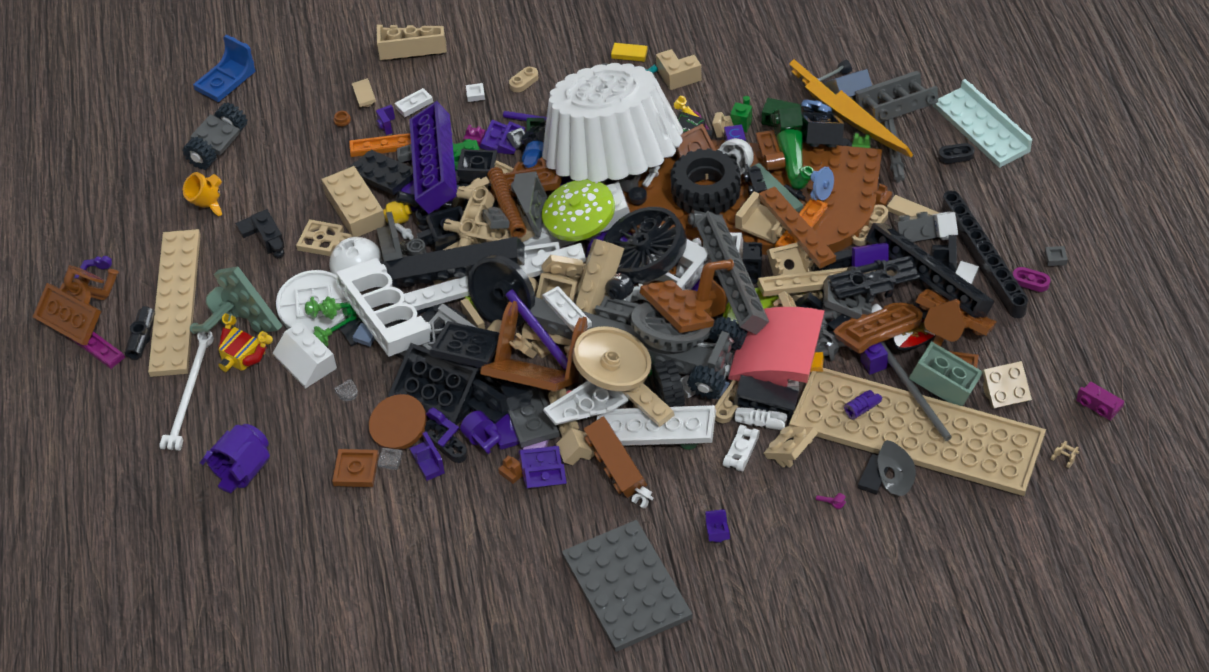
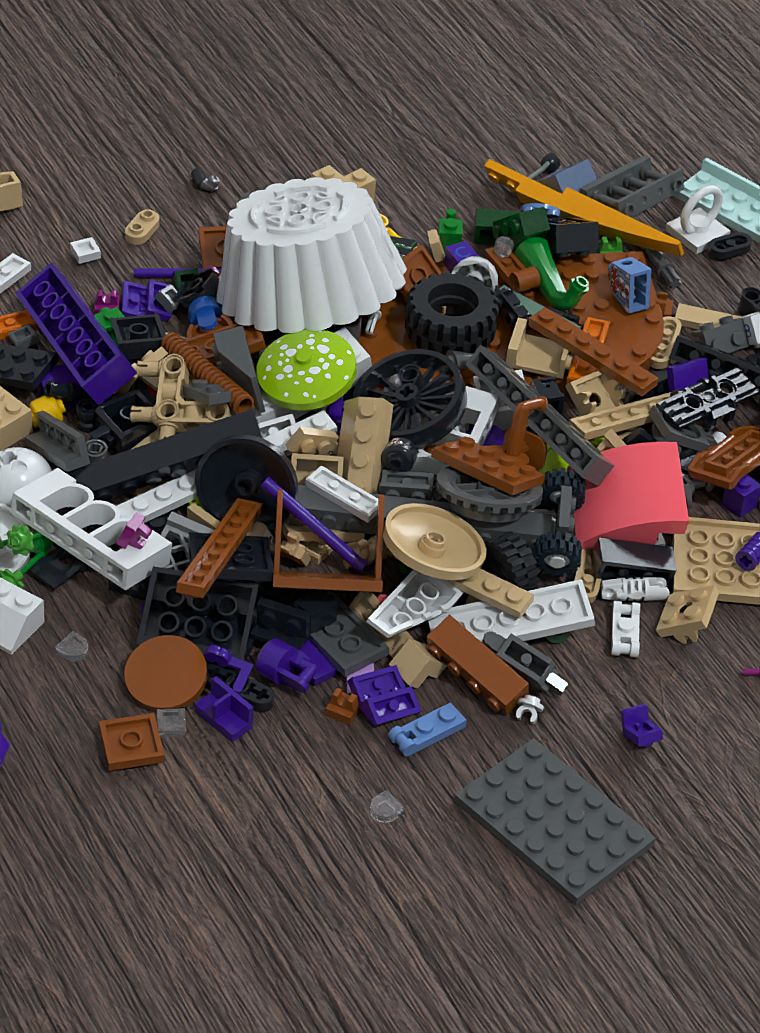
camera: 25 degrees left, 5 degrees down
sand blue tile [352,323,375,346] -> none
yellow tile [611,43,648,62] -> none
black tile [629,187,647,205] -> none
medium blue piece [811,167,834,200] -> none
none -> magenta tile [116,512,152,549]
none -> dark orange plate [176,498,263,598]
none -> arm [191,168,220,192]
none -> clear tile [370,790,404,823]
none -> medium blue plate [388,702,467,756]
none -> dark grey hinge [482,631,568,696]
none -> clear hinge [494,237,514,257]
none -> medium blue torso [608,257,651,314]
none -> white tile [665,185,730,254]

